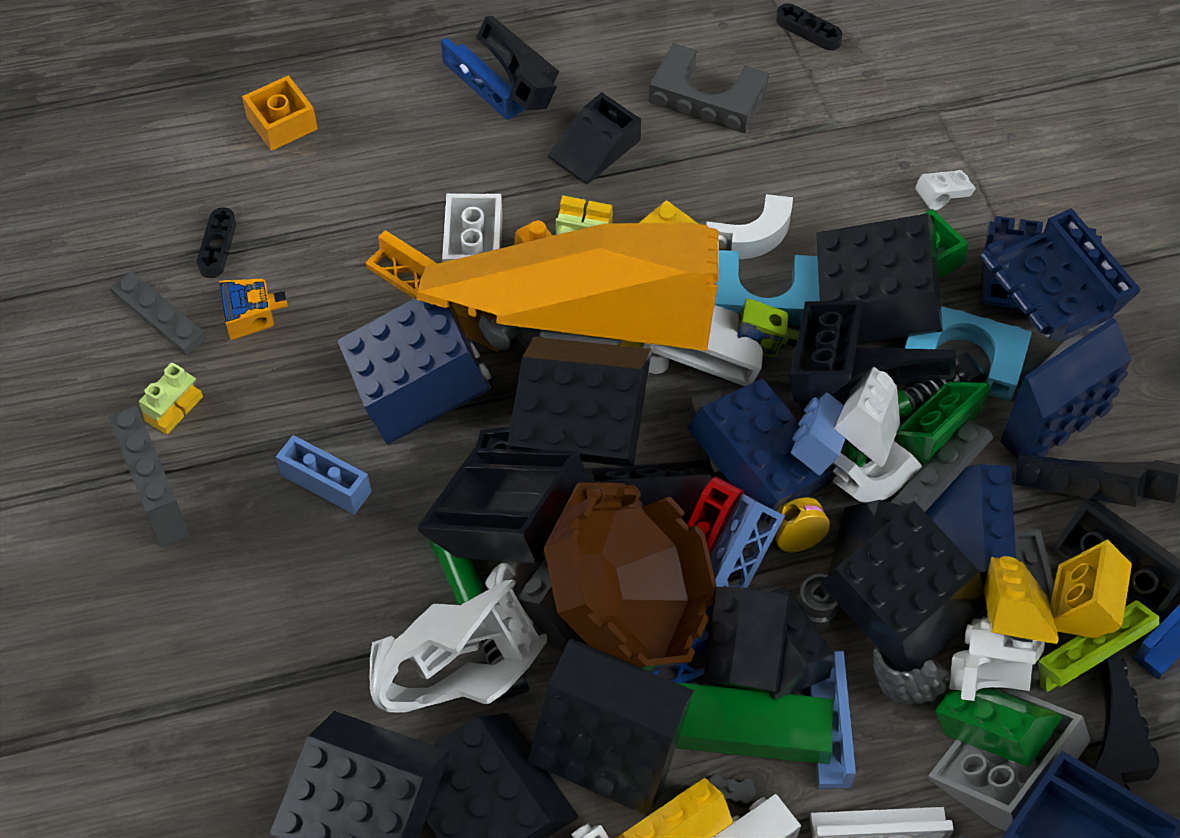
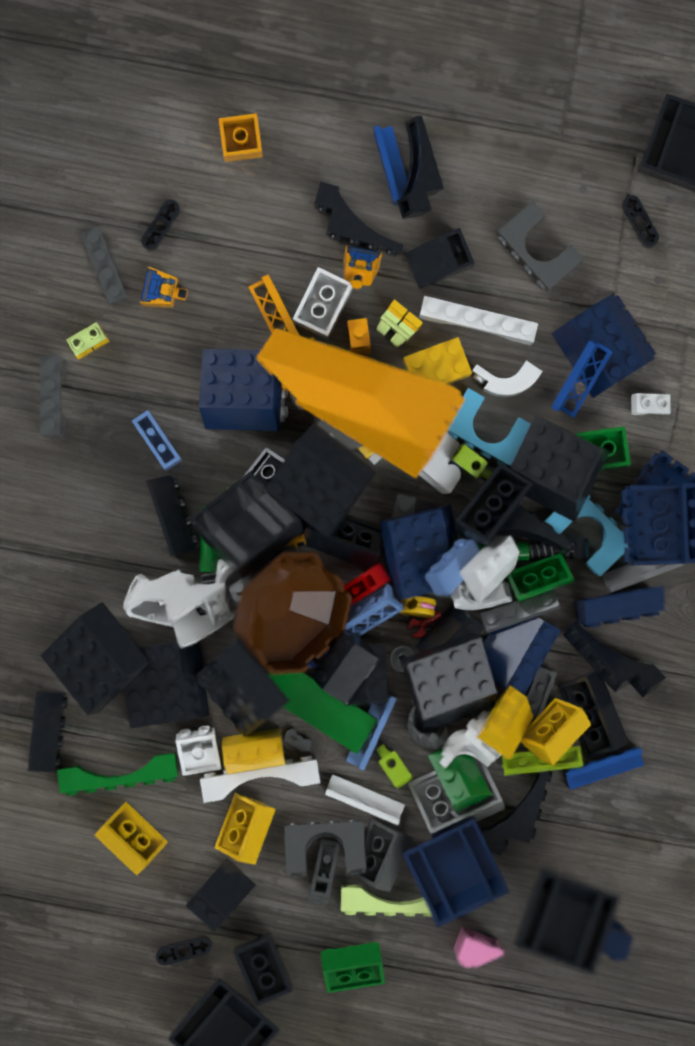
camera: 20 degrees right, 30 degrees up
none -> black slope [146,475,198,557]
none -> black arch [314,182,403,257]
none -> torso [343,246,382,289]
none -> lime torso [376,744,414,789]
none -> red bar [407,610,442,637]
none -> white arch [419,296,538,345]
none -> dark blue slope [551,294,656,398]
none -> blue fence [551,339,613,418]

